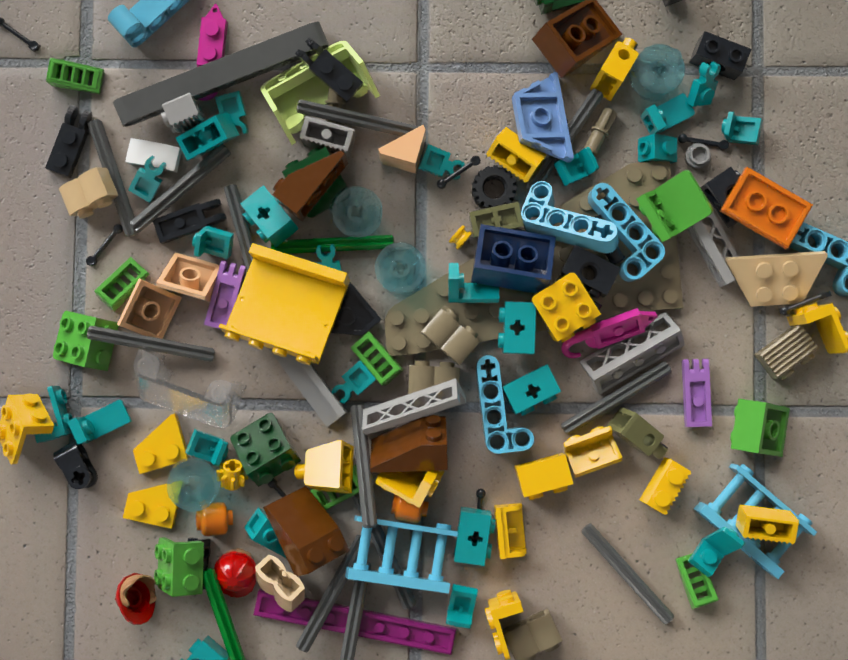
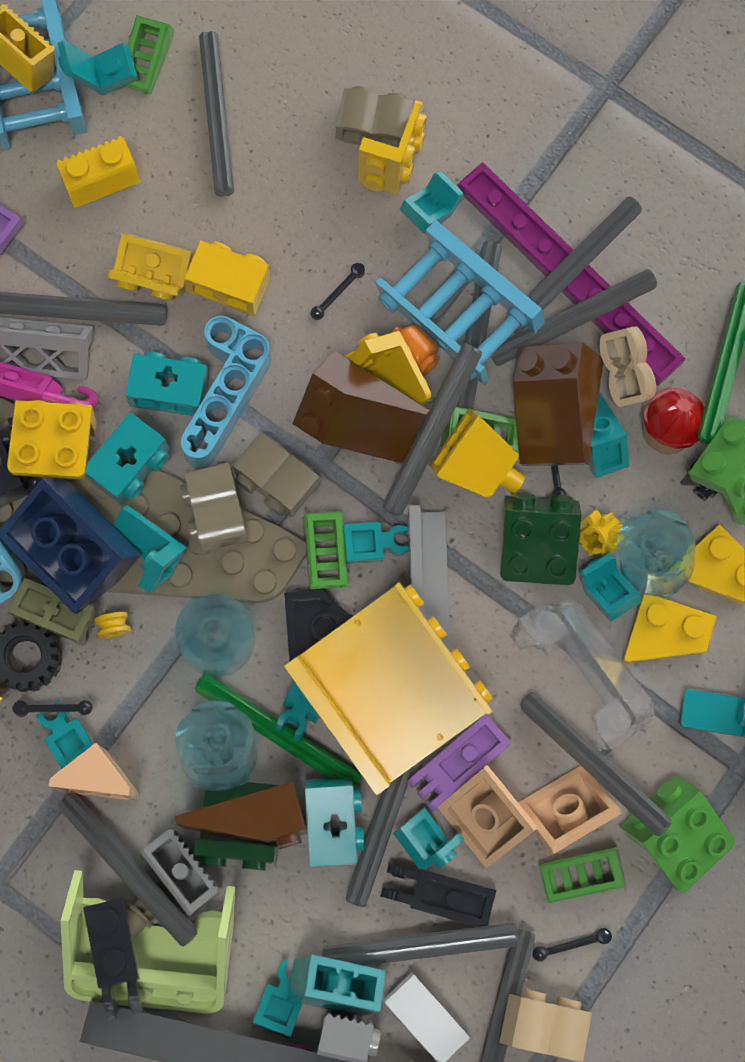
camera: 150 degrees left, 10 degrees down
teal plate [128,155,166,203] -> none
orange head [196,502,233,536] -> none
light grey fence [362,378,466,435] -> none
teal brick [454,507,495,566] -> none
yellow hinge [494,503,527,559] -> none
olive torso [606,407,668,459] -> none

